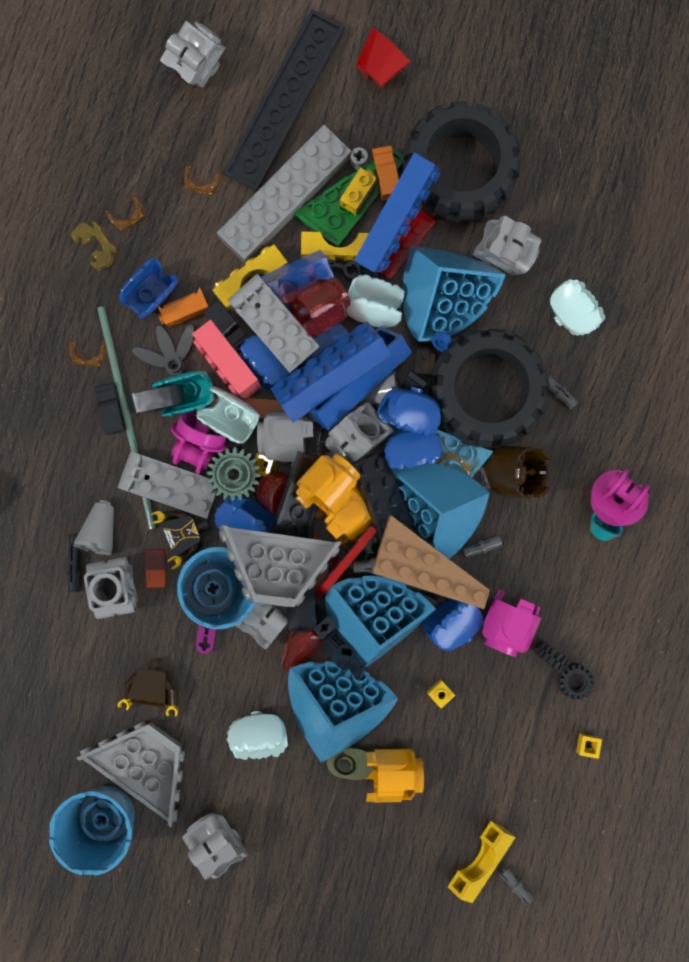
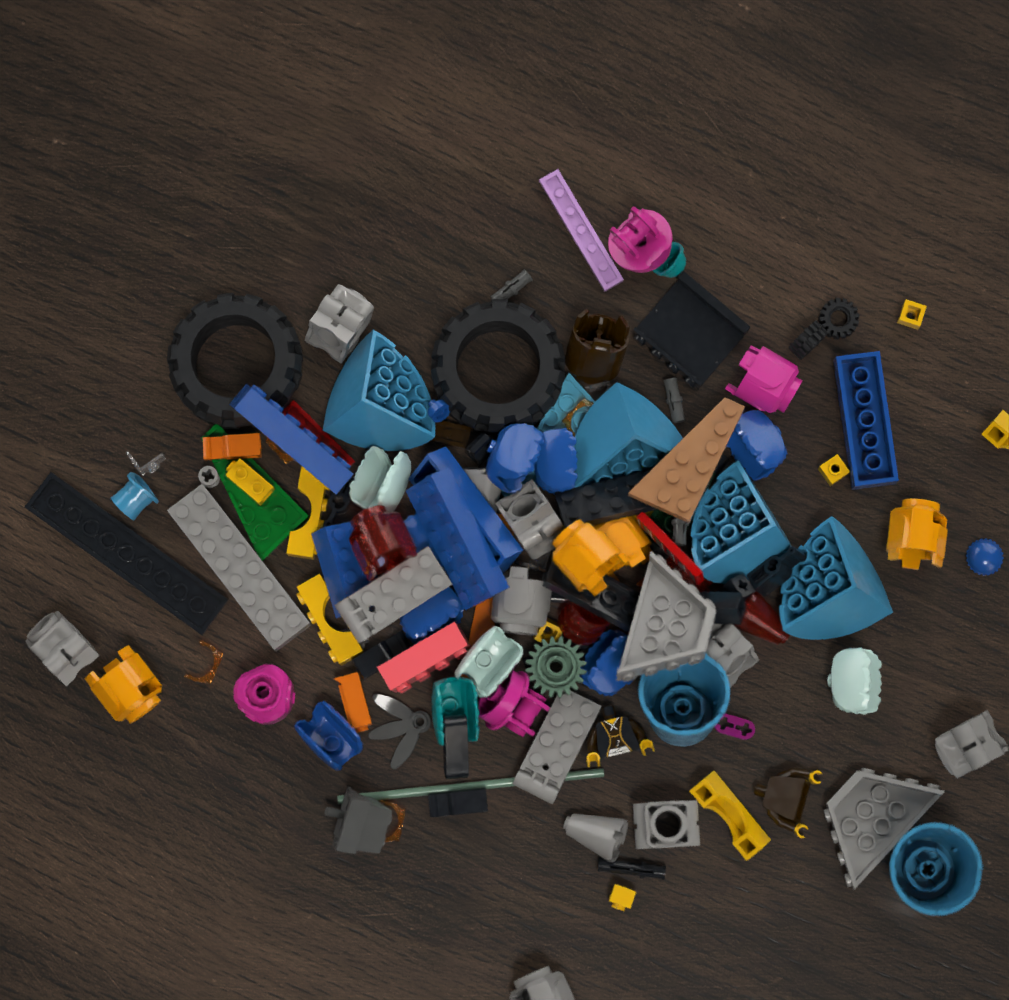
camera: 80 degrees left, 5 degrees down
clear yellow helmet [71,221,117,271] -> none
clear orange cap [105,194,144,231] -> none
clear red tile [145,549,166,589] -> none
olive piece [327,748,373,780] -> none
red slope [356,28,410,88] -> none
light aqua animal [550,279,605,336] -> none
none -> light orange piece [85,645,162,724]
none -> dark azure piece [111,472,159,520]
none -> clear bracket [125,451,166,476]
none -> dark pink piece [234,664,295,725]
none -> dark grey piece [325,786,392,854]
none -> lavender plate [539,169,624,292]
none -> yellow plate [608,884,636,911]
none -> black panel [632,271,750,389]
none -> yellow arch [690,771,771,861]
none -> blue brick [833,351,899,490]
none -> blue hat [966,538,1004,576]

